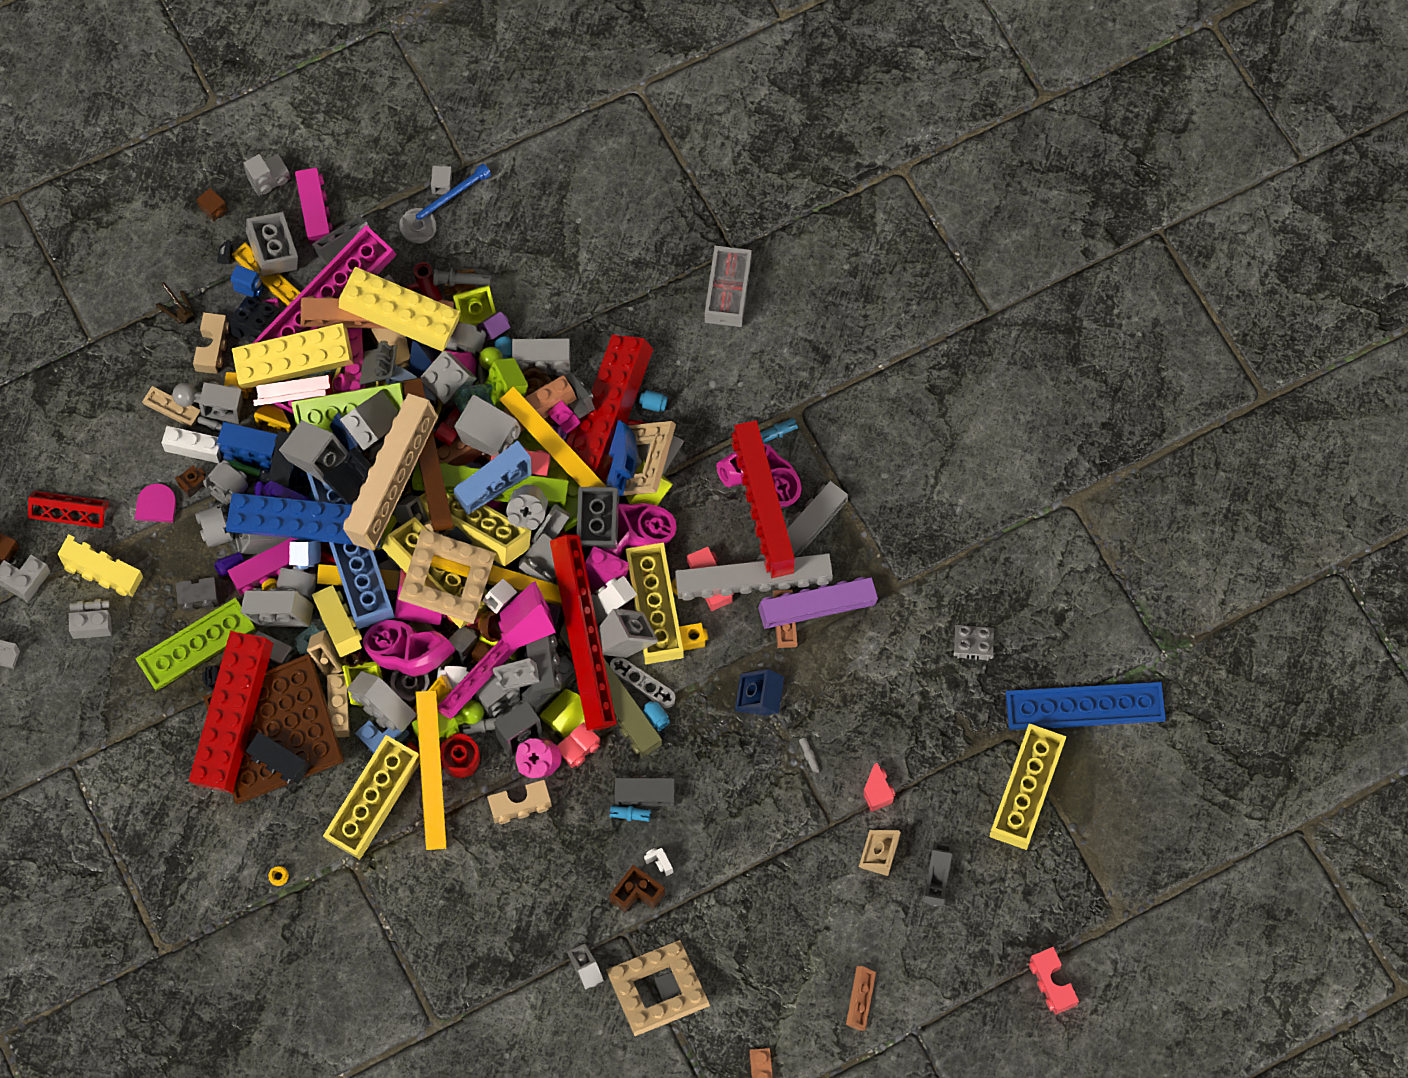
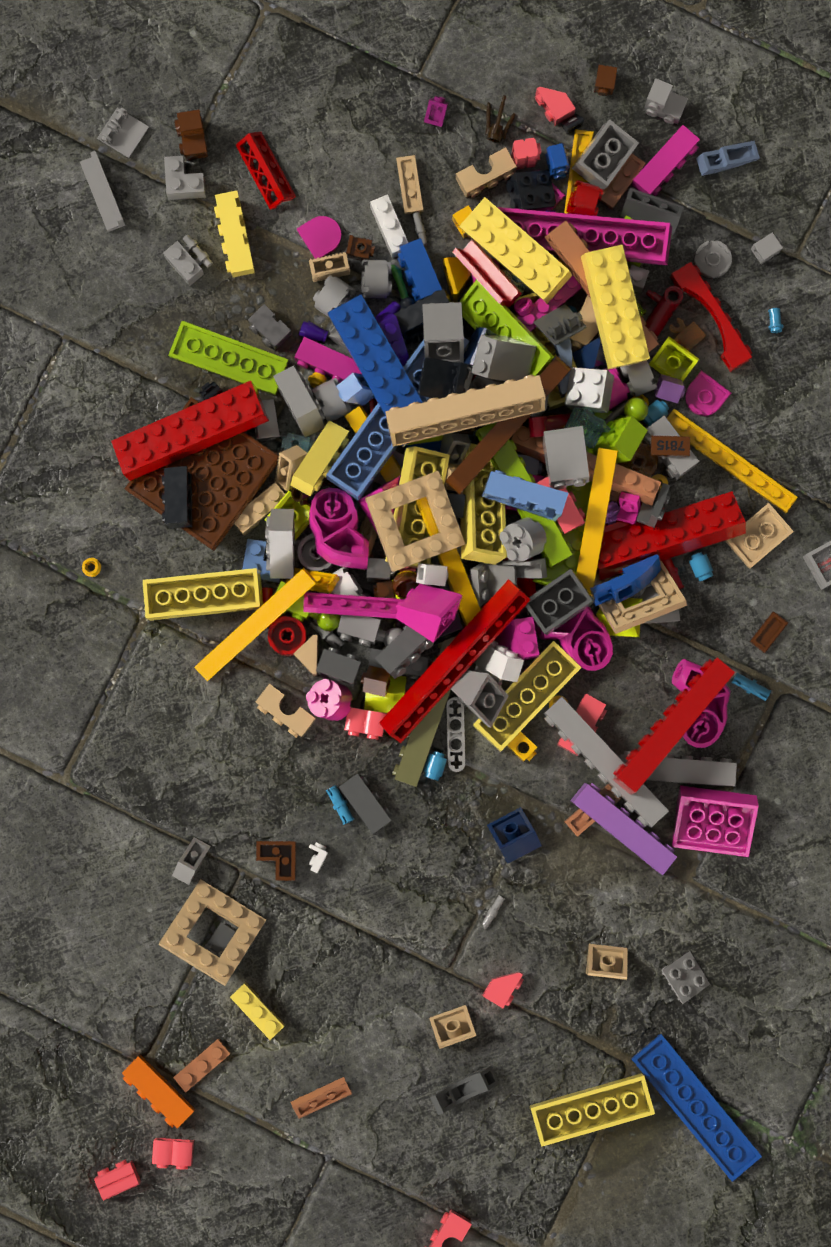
camera: 50 degrees right, 15 degrees up
light grey brick [172,382,244,424] -> none
blue piece [415,163,491,220] -> none
dark grey pin [434,269,491,287] -> none
light grey hinge [493,658,540,692] -> none
none -> light yellow arch [230,982,285,1040]
none -> tan slope [294,635,319,676]
none -> tan brick [309,252,350,282]
none -> reddish brown brick [361,665,391,697]
none -> magenta bracket [424,96,449,127]
none -> coral brick [512,138,541,170]
none -> coral slope [535,87,575,126]
none -> red brick [566,180,603,216]
none -> tan slope [586,944,628,980]
none -> nougat plate [600,154,646,210]
none -> reddish brown tile [651,436,690,457]
none -> yellow tile [667,409,798,513]
none -> red arch [670,262,752,372]
none -> dark pink slope [672,785,759,857]
none -> dark pink tile [685,370,731,416]
none -> sand blue slope [696,141,760,176]
none -> tan plate [725,503,794,569]
none -> reddish brown tile [749,611,788,653]
none -> dark azure pin [768,308,784,333]

